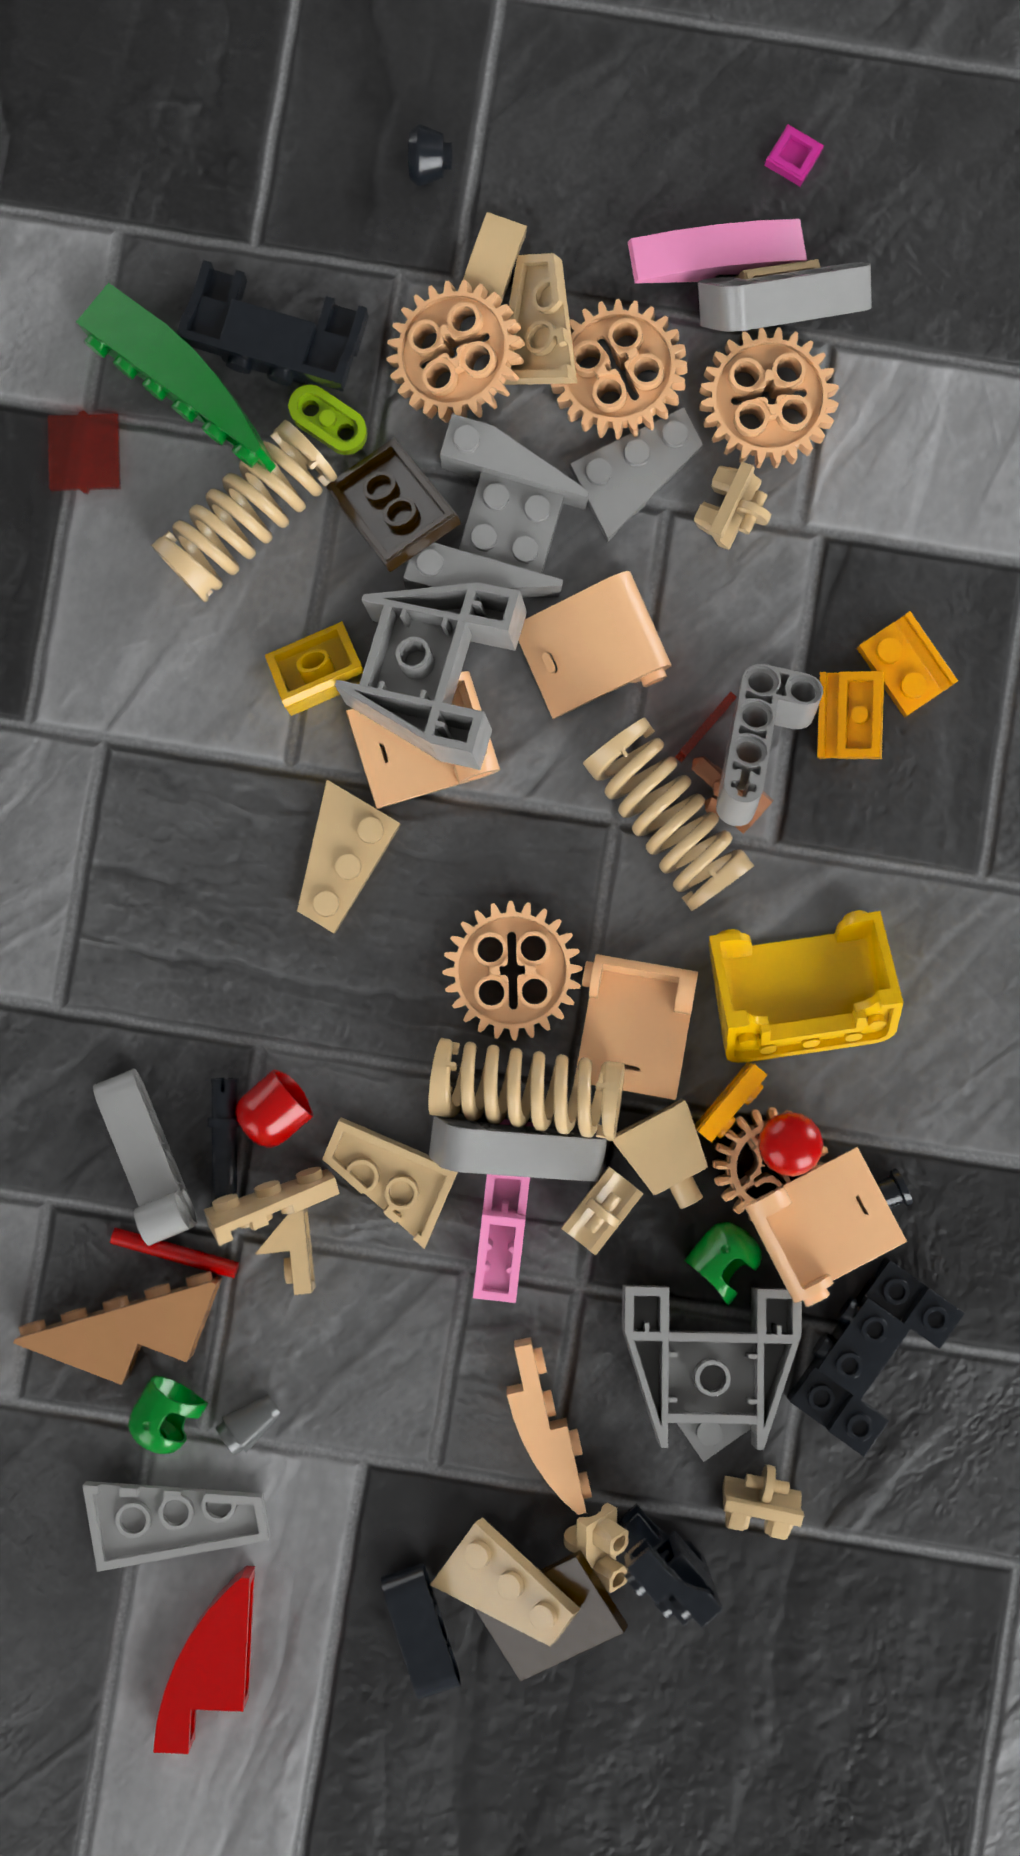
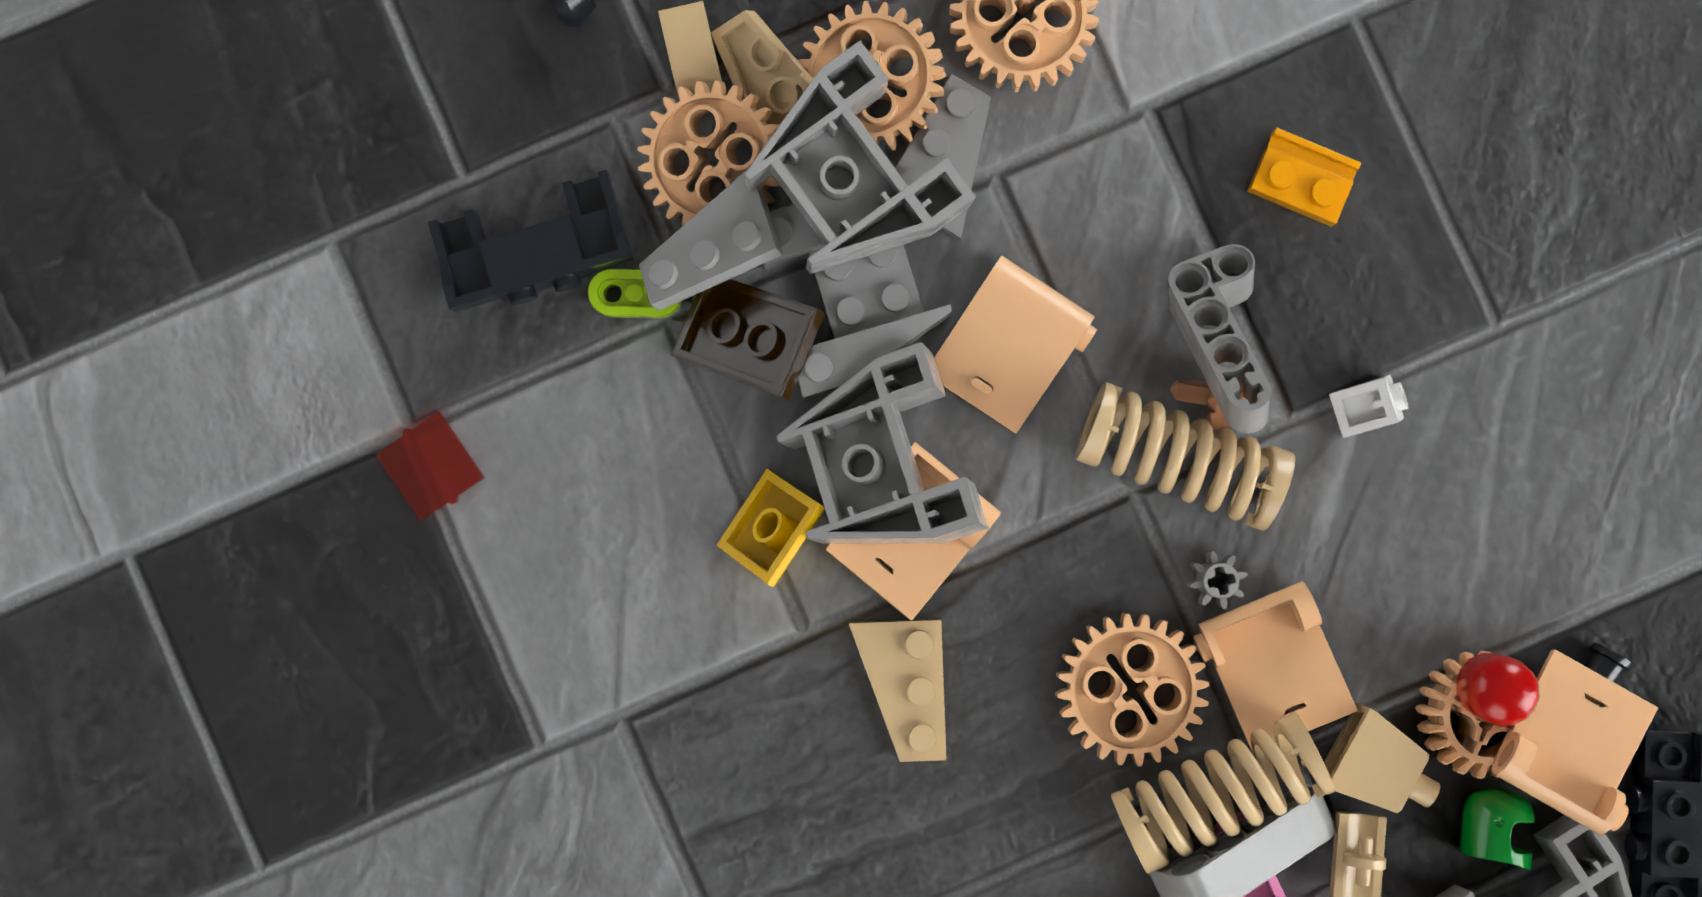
camera: 30 degrees left, 0 degrees up
green slope [76,283,276,473] -> none
tan piece [151,420,338,603] -> none
clear red piece [675,691,737,763] -> none
tan hips [694,462,771,550] -> none
light orange plate [695,1062,767,1143] -> none
yellow windscreen [709,910,904,1063] -> none
light orange plate [817,671,884,759] -> none
none -> light grey wing [639,168,783,311]
none -> light grey wedge [745,41,976,274]
none -> light grey gear [1186,551,1248,609]
none -> white bracket [1329,375,1408,438]

